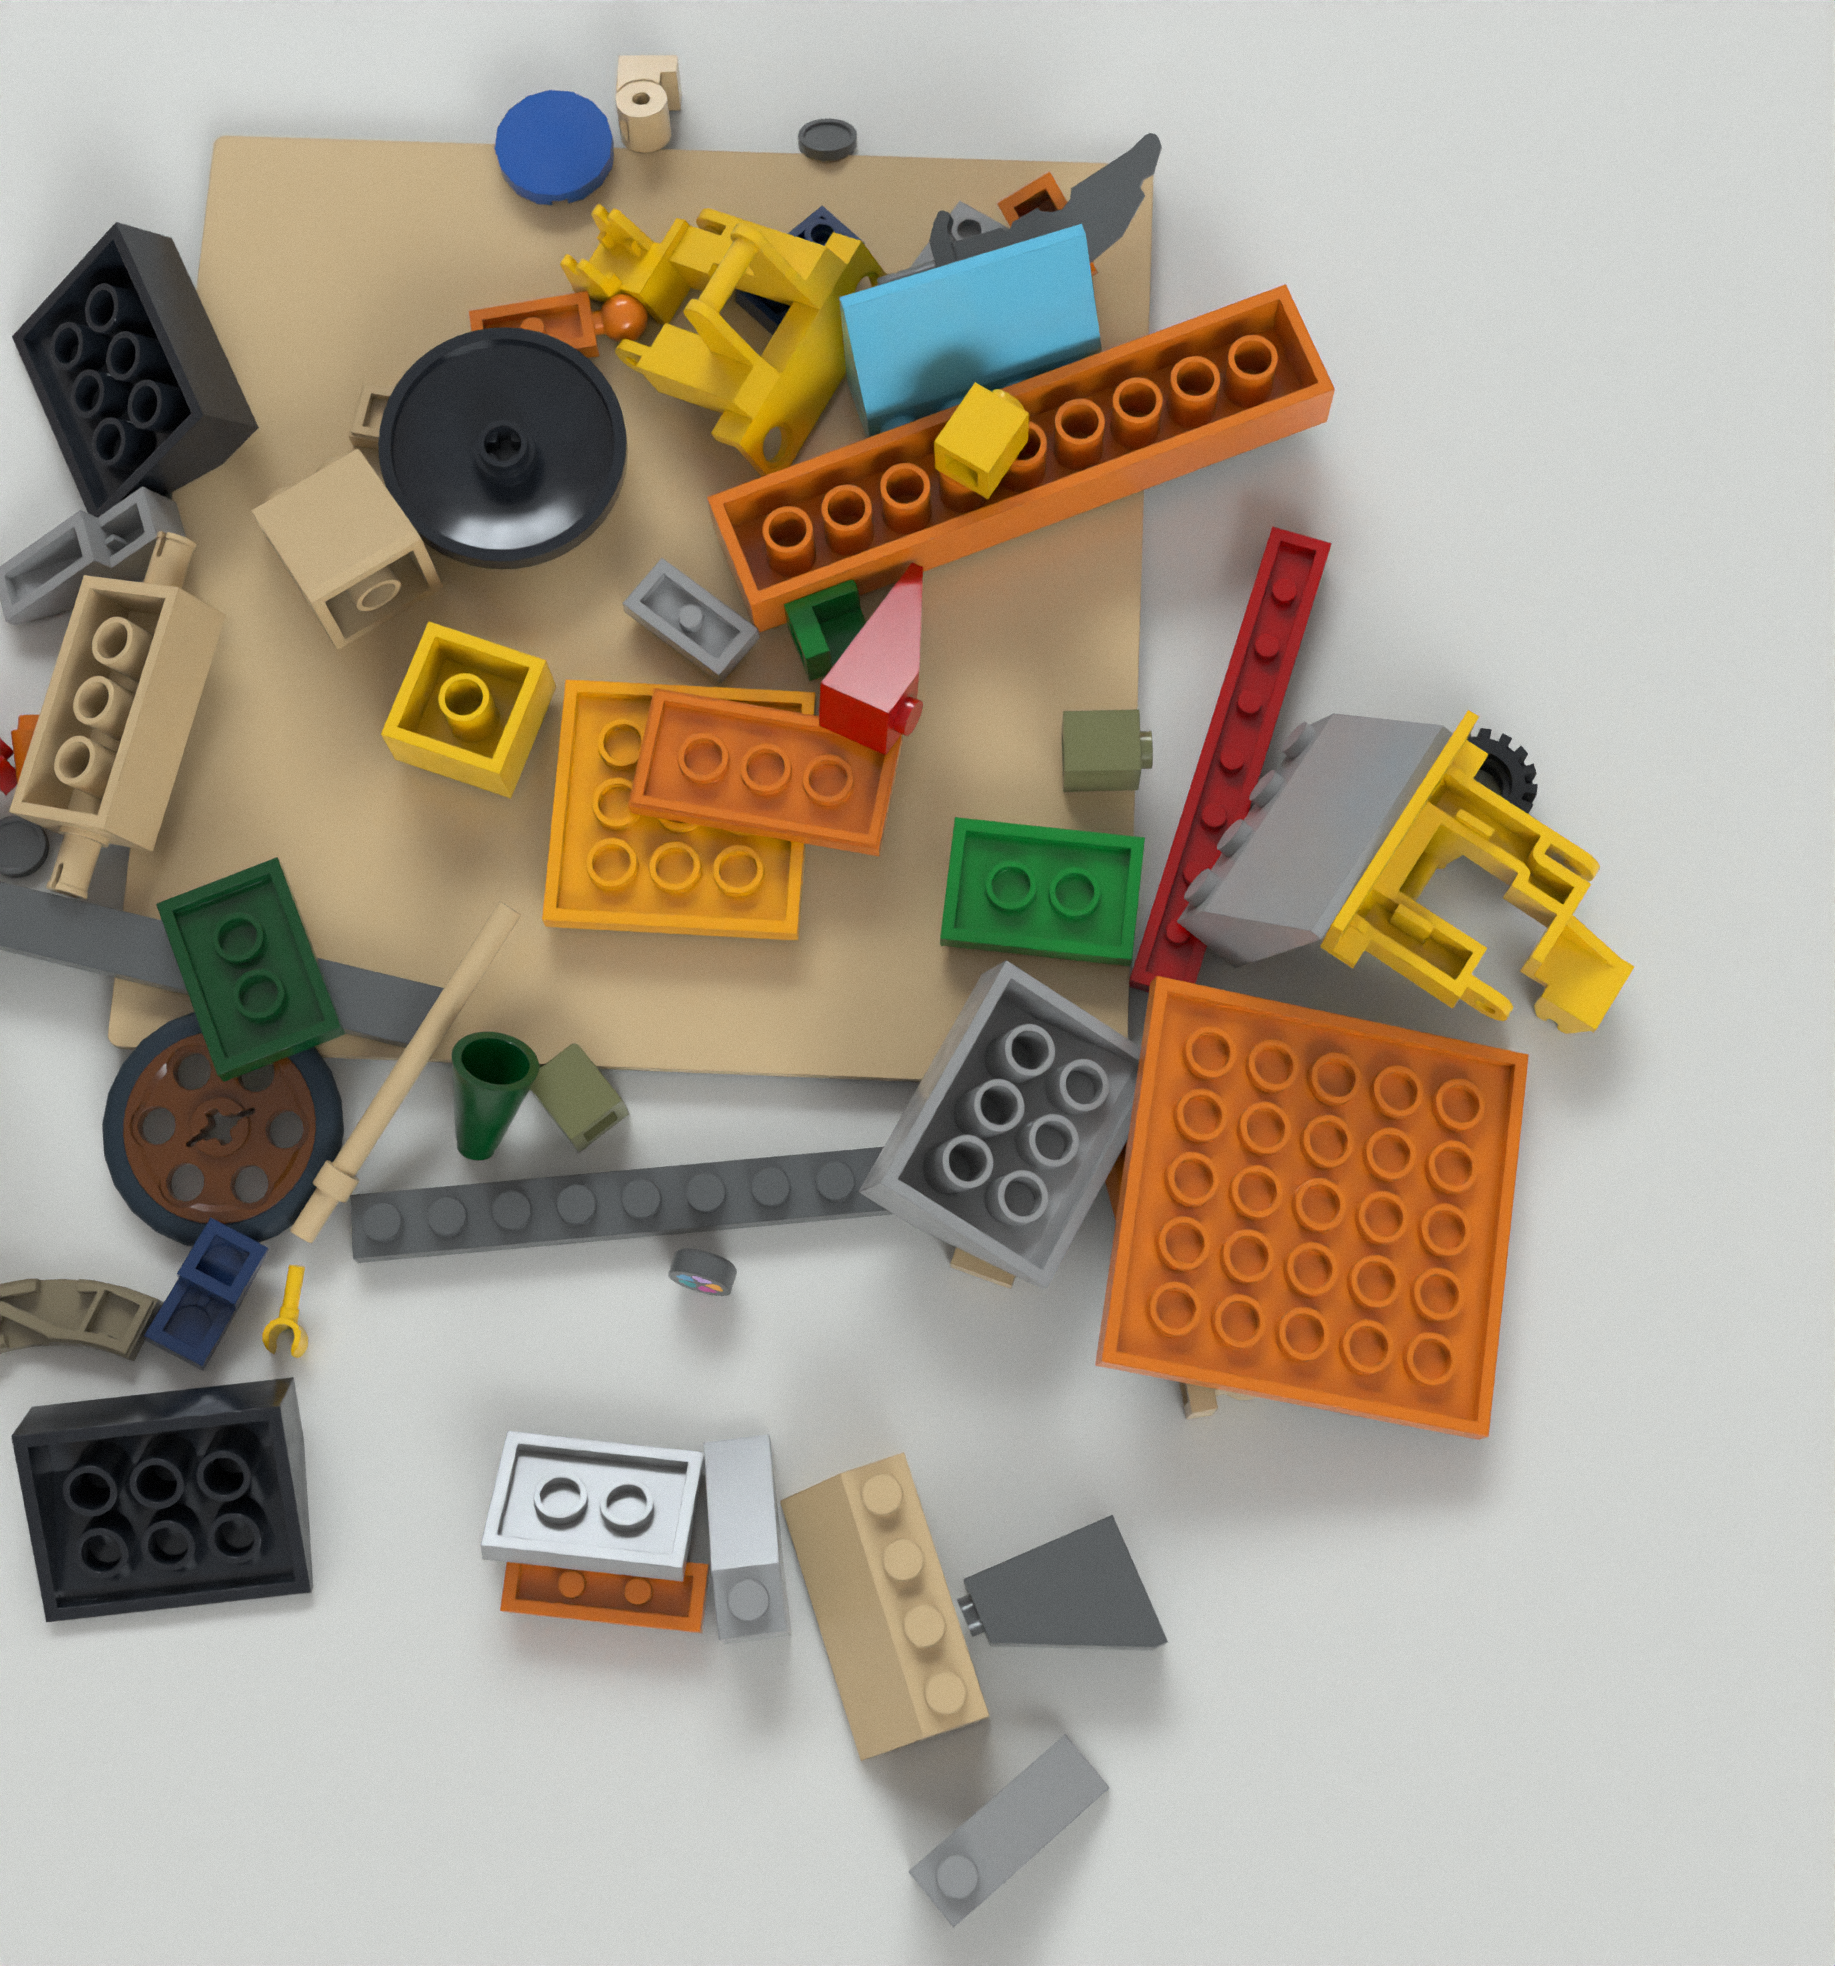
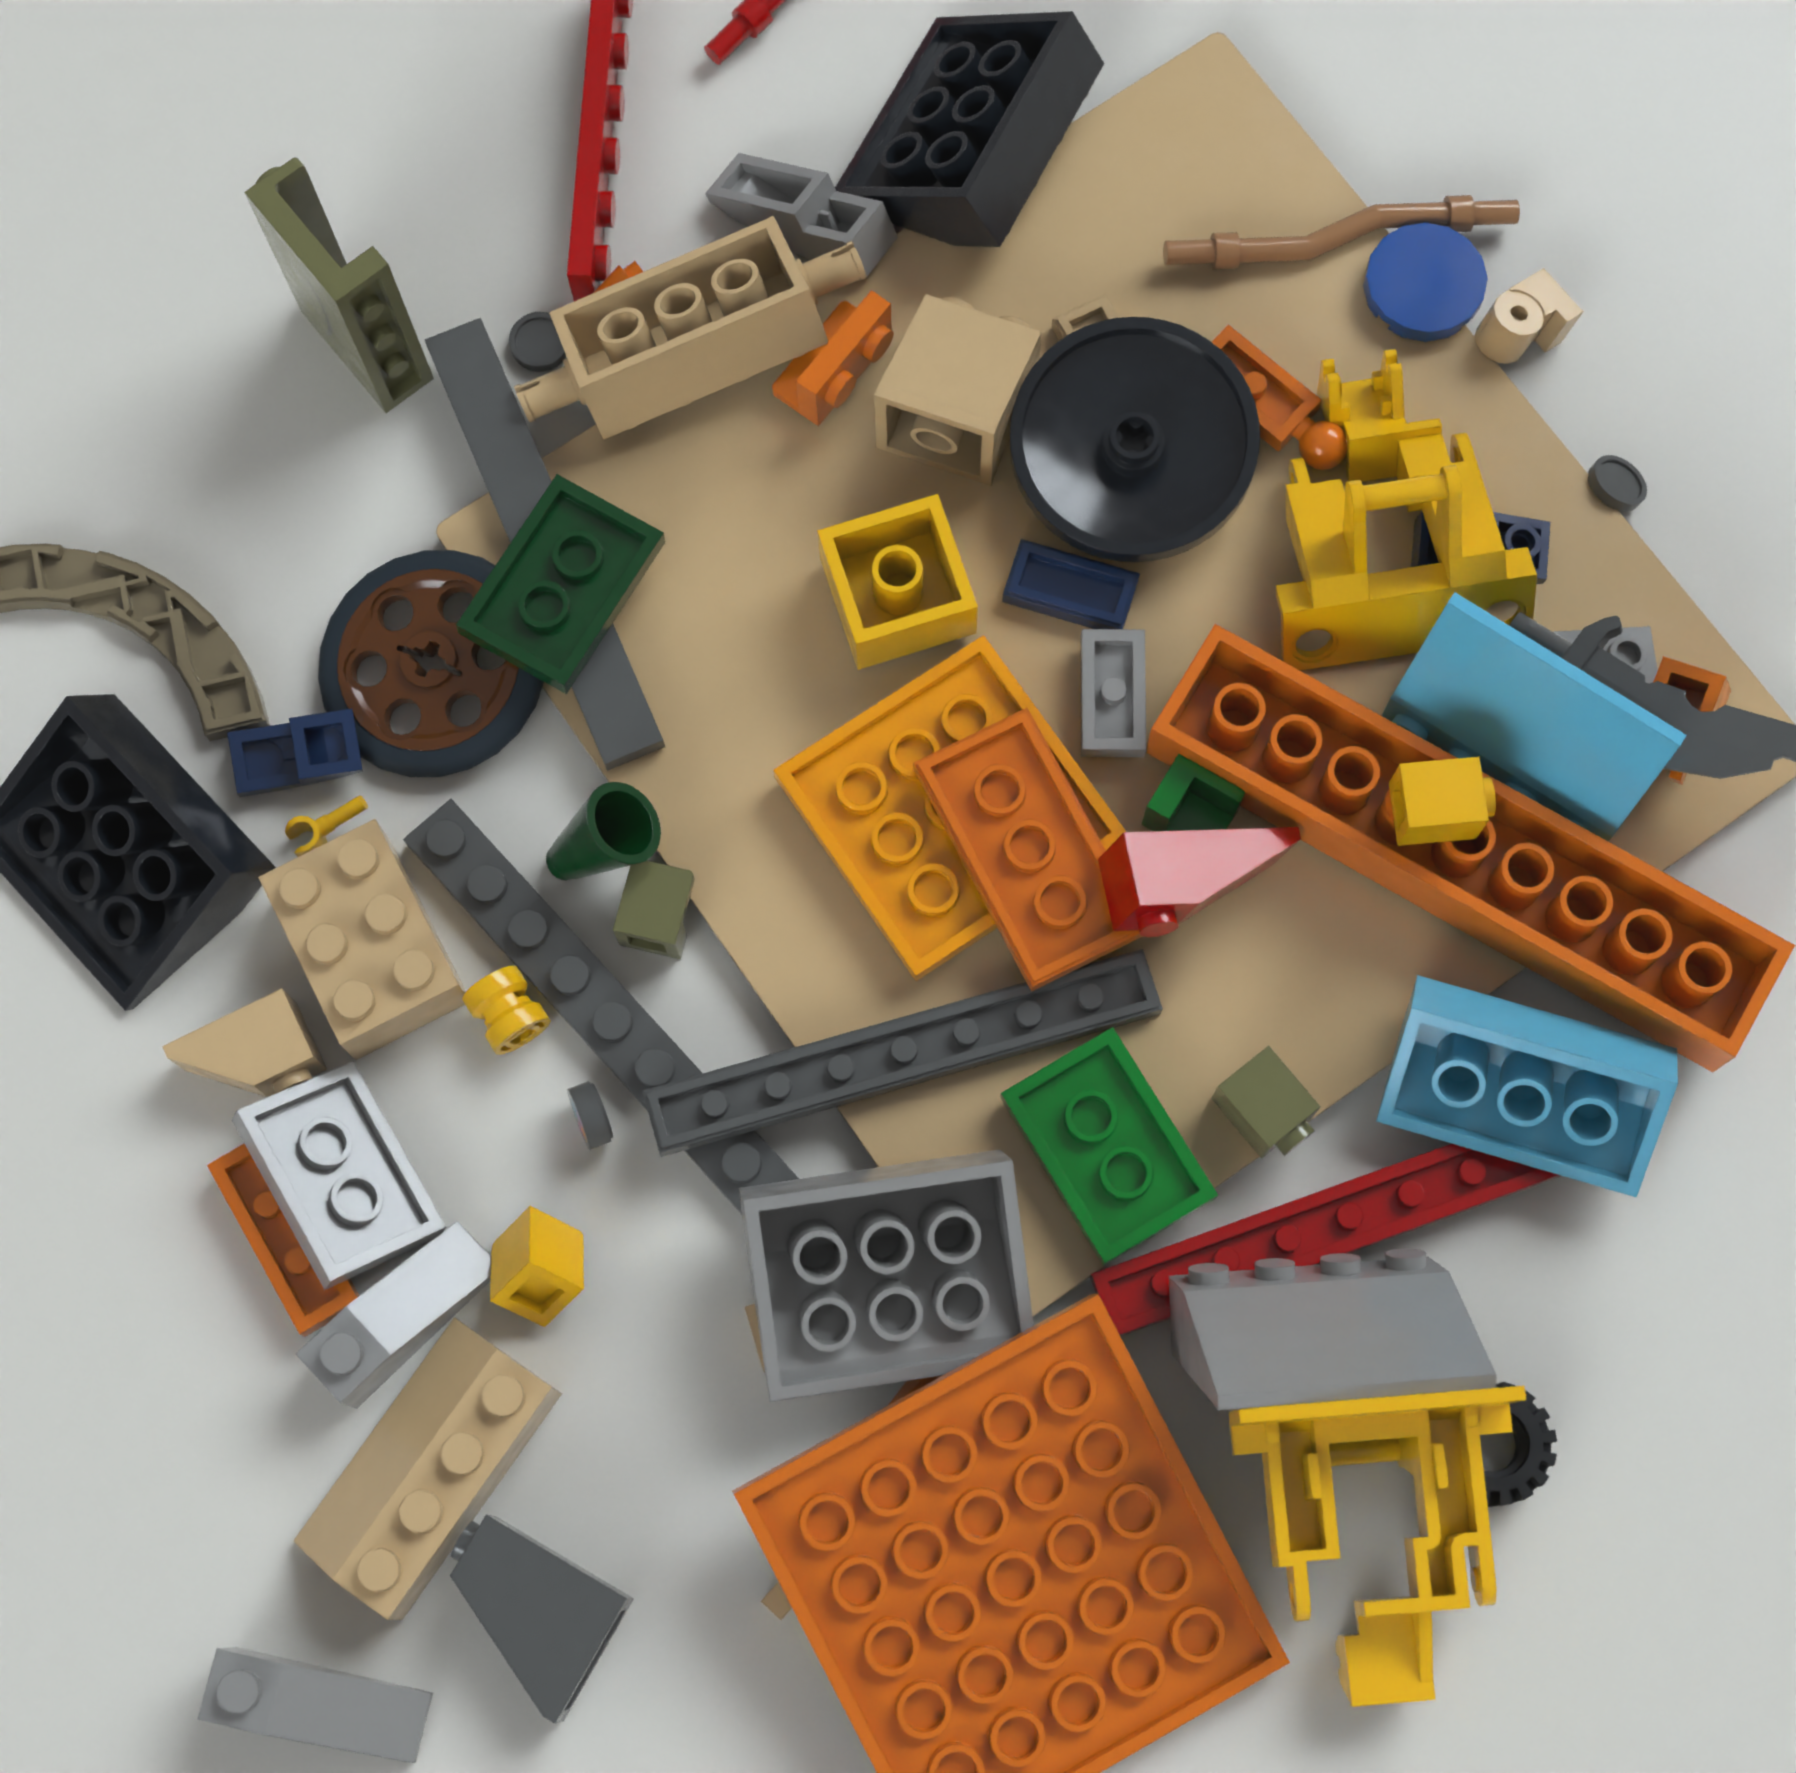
camera: 50 degrees right, 0 degrees up
tan bar [290,901,521,1243] -> none
none -> tan slope [162,988,327,1097]
none -> tan brick [258,819,466,1060]
none -> yellow wheel [462,965,551,1055]
none -> yellow panel [490,1206,584,1327]
none -> dark grey tile [642,949,1163,1157]
none -> orange bracket [772,290,894,427]
none -> dark blue tile [1002,539,1140,629]
none -> medium nougat bar [1163,195,1520,270]
none -> medium azure slope [1376,975,1678,1197]

